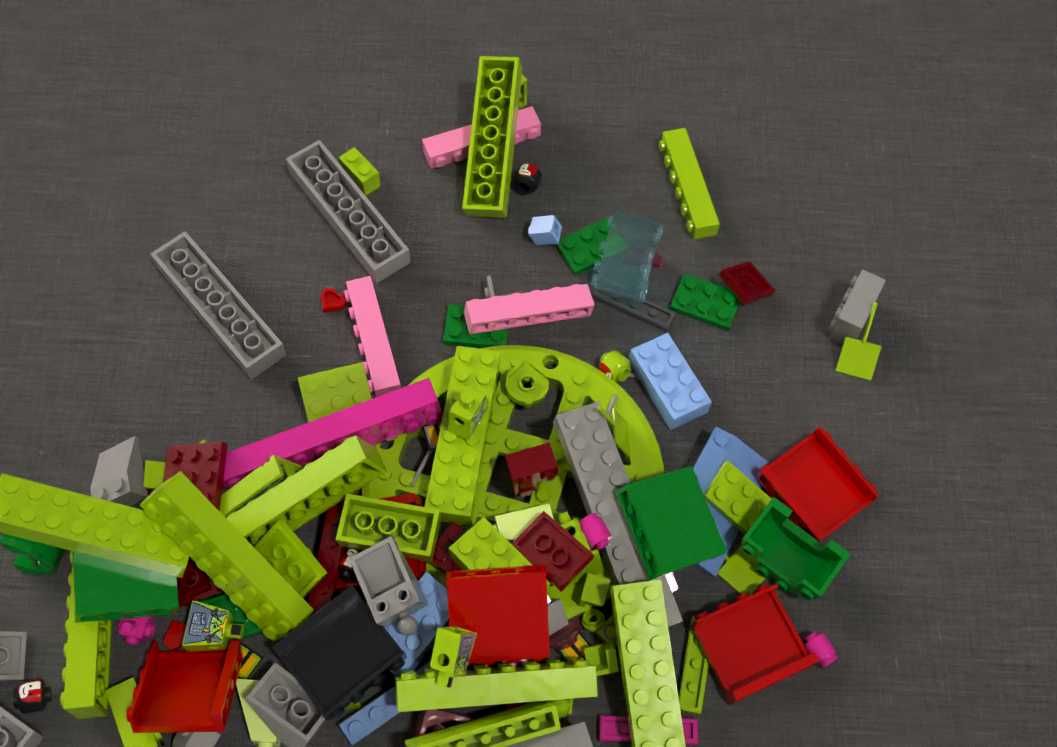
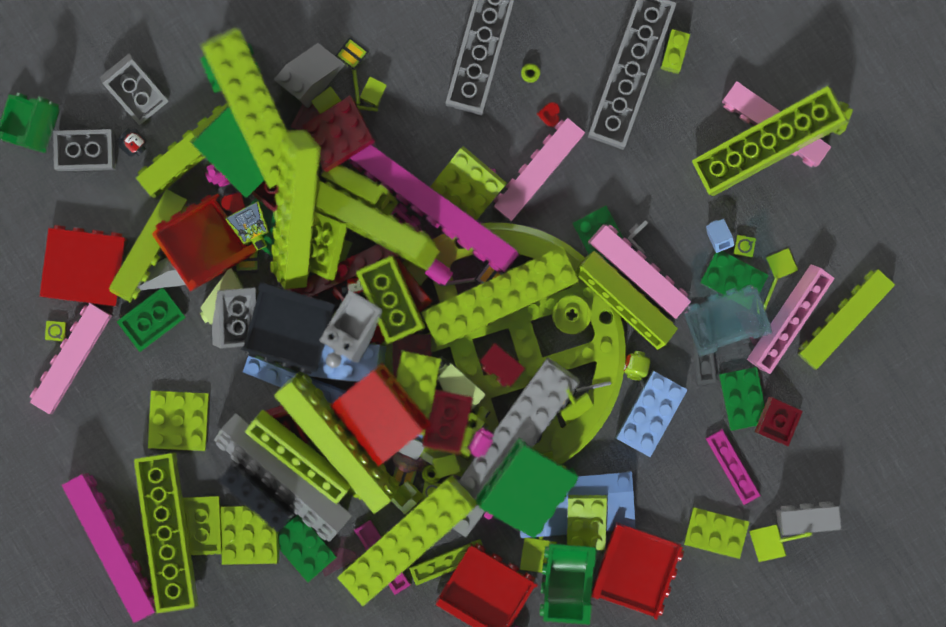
camera: 55 degrees right, 25 degrees up
lime torso [430,626,477,688] -> none
lime torso [448,386,489,441] -> none
black head [513,164,542,194] -> none
none -> piece [335,37,369,105]
none -> lime panel [360,77,386,108]
none -> dark pink brick [425,258,453,286]
none -> lime plate [521,63,540,83]
none -> lime brick [574,251,678,350]
none -> lime plate [684,507,749,559]
none -> dark pink tile [705,429,761,505]
none -> lime tile [733,235,756,257]
none -> bright pink brick [747,264,835,374]
none -> lime piece [762,248,798,312]

